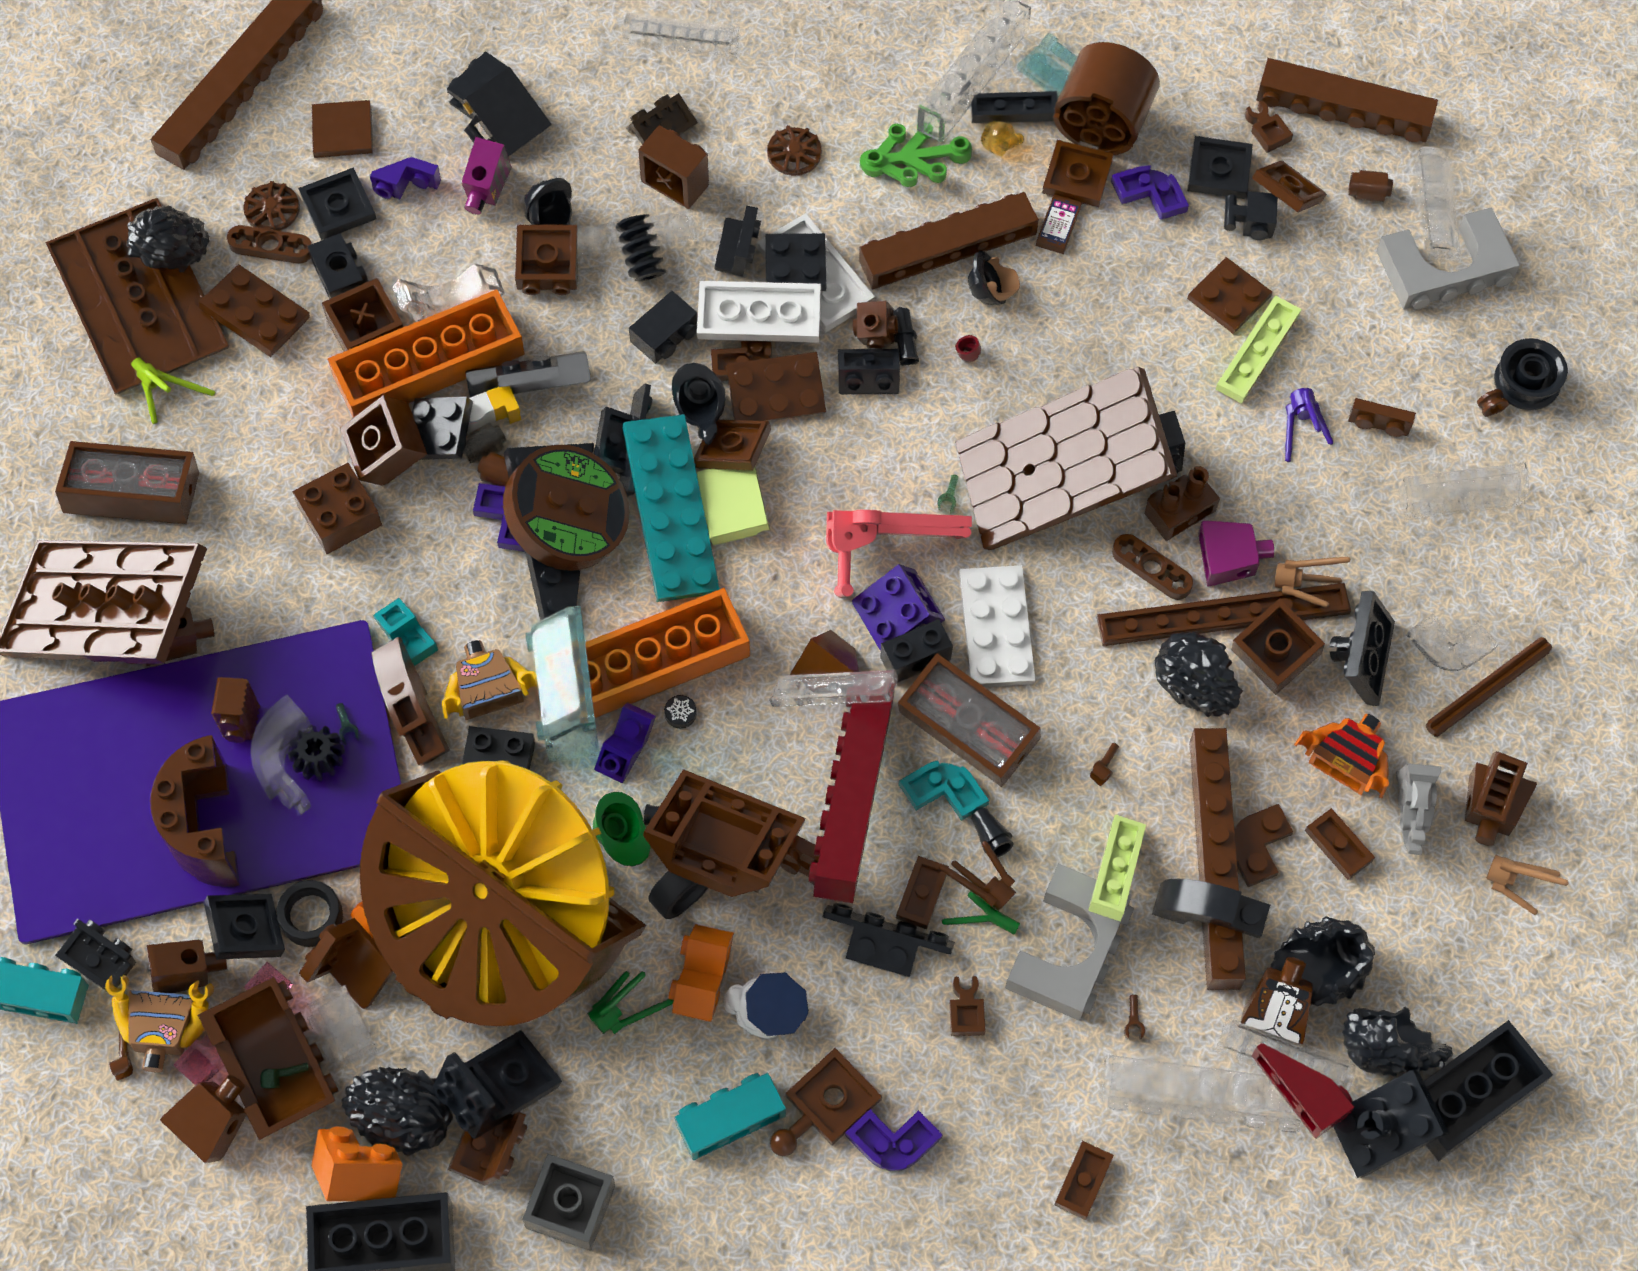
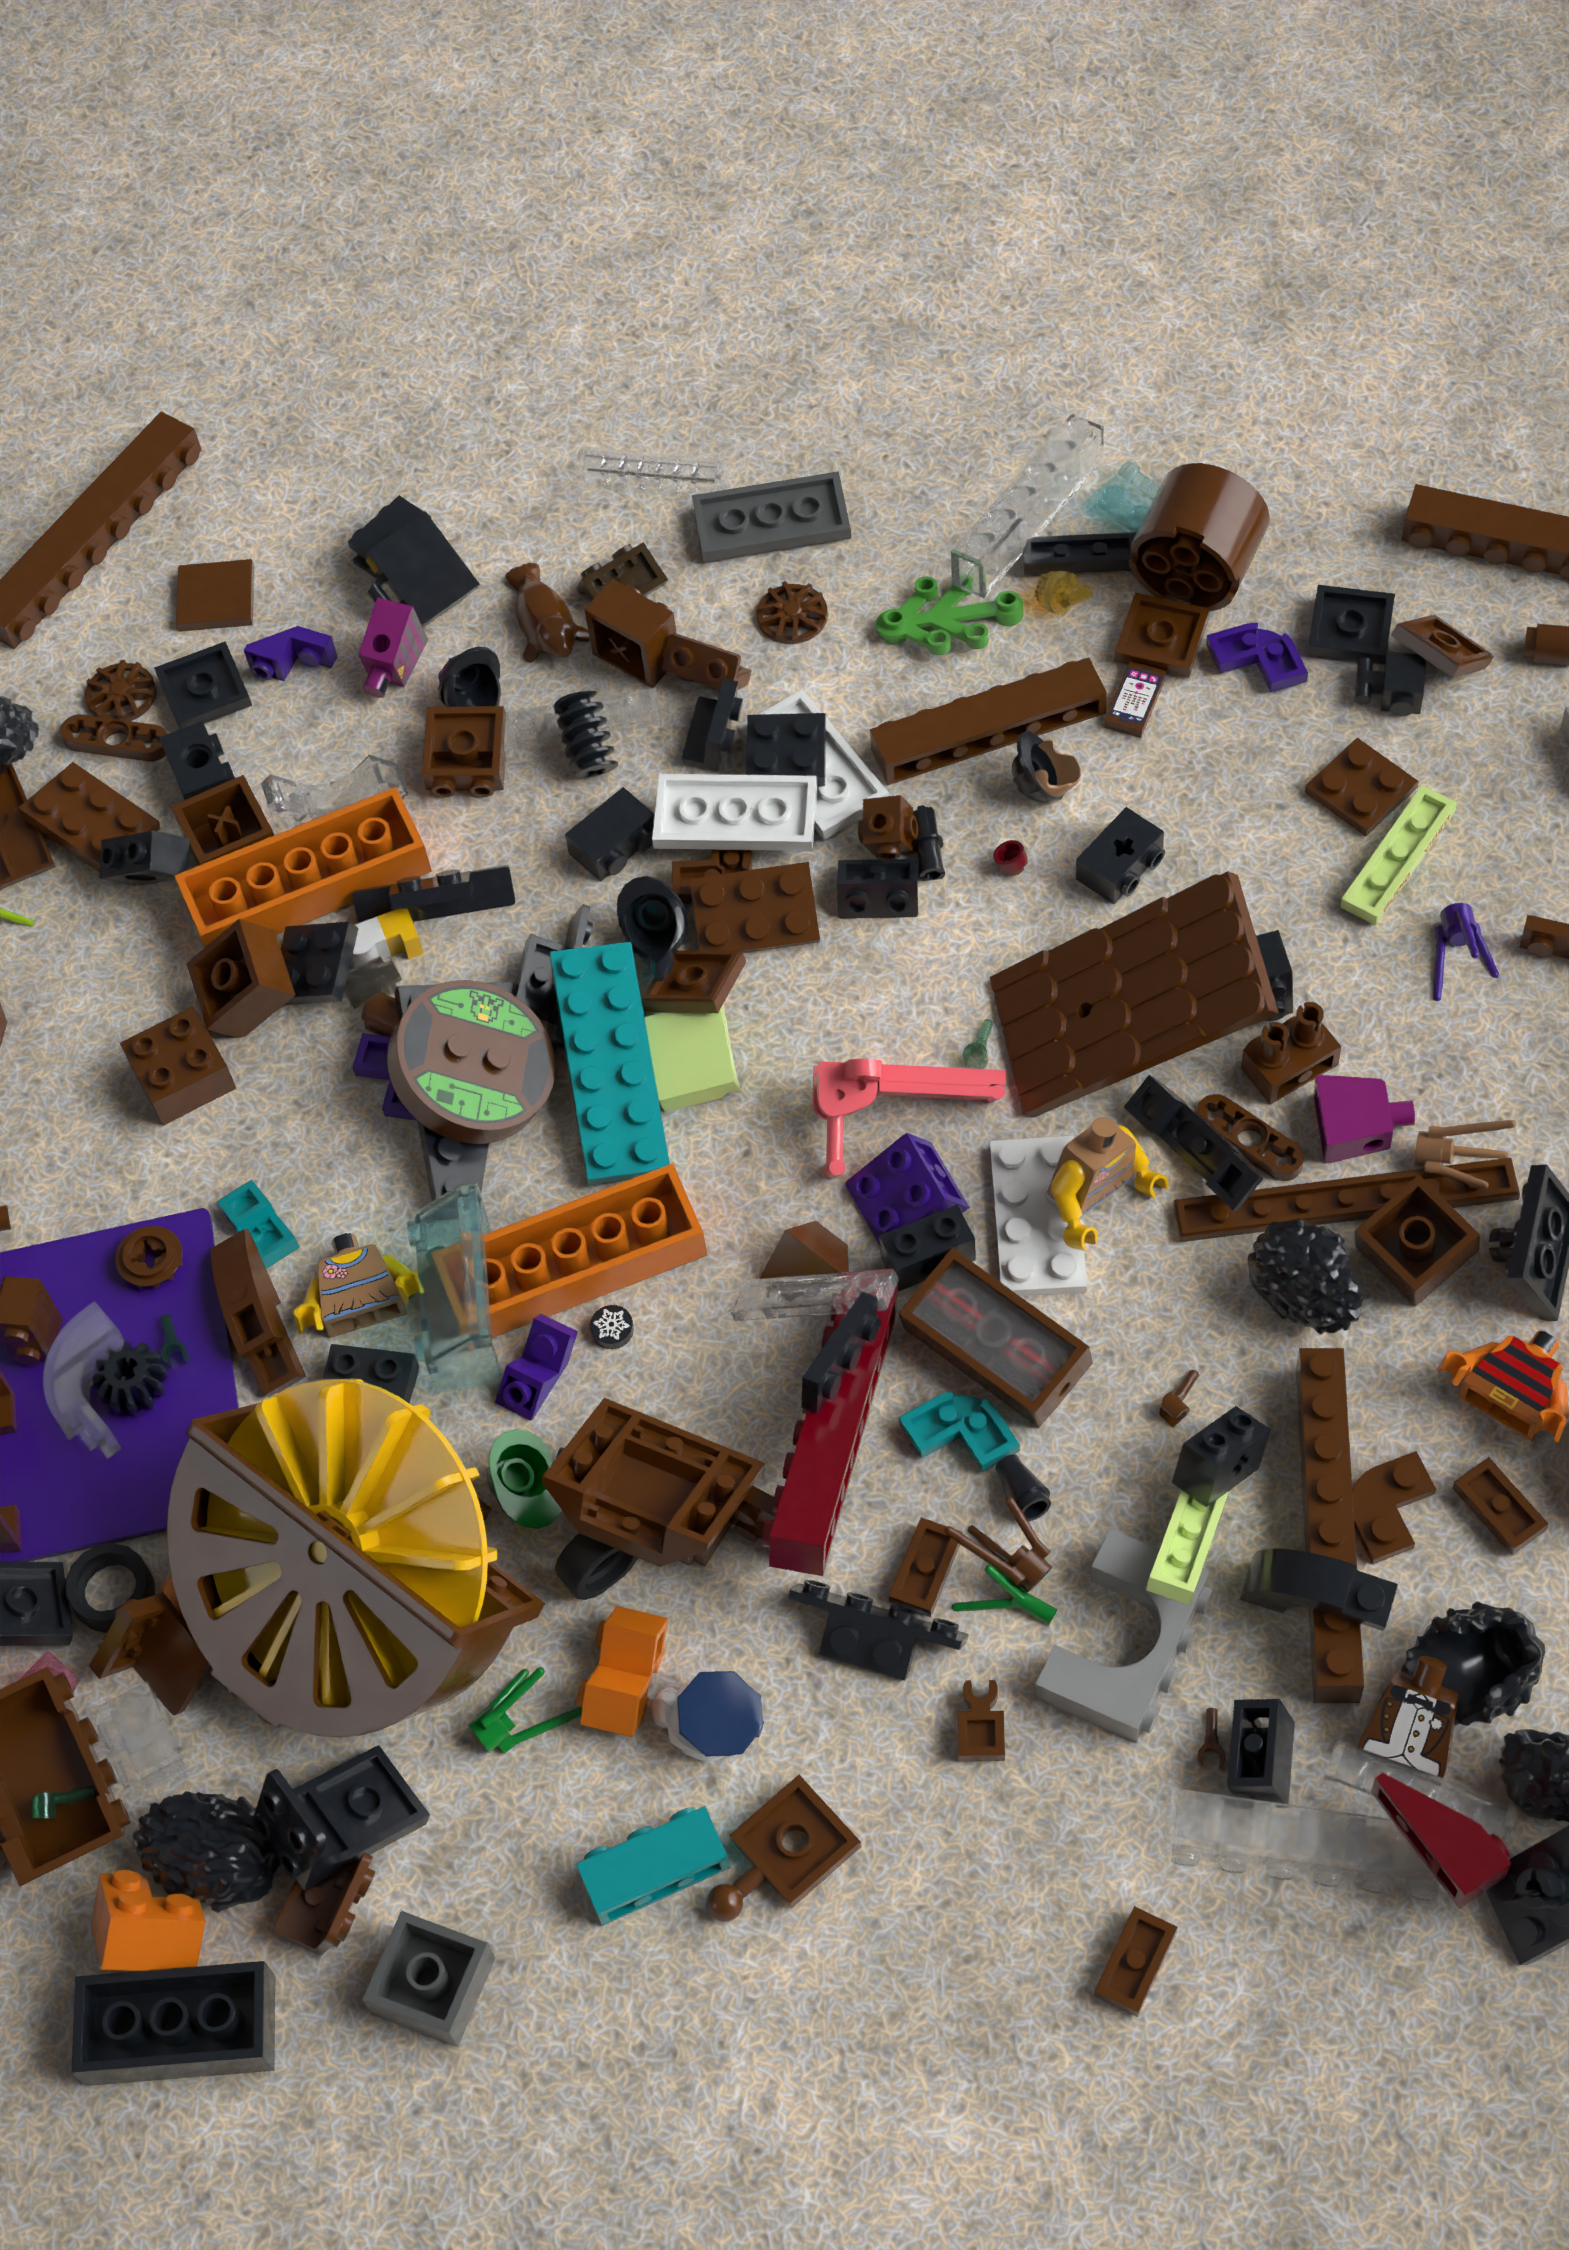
camera: 10 degrees right, 5 degrees down
dark purple plate [845,1110,943,1171] -> none
reddish brown plate [1245,101,1293,153] -> none
none -> black brick [99,831,190,886]
none -> reddish brown gear [115,1226,184,1290]
none -> reddish brown animal [505,563,590,663]
none -> reddish brown bracket [662,633,752,692]
none -> dark grey plate [692,471,851,562]
none -> black plate [801,1292,881,1414]
none -> torso [1047,1117,1169,1251]
none -> black brick [1076,807,1165,904]
none -> black slope [1124,1075,1263,1212]
none -> black brick [1172,1406,1271,1507]
none -> black brick [1227,1699,1295,1810]

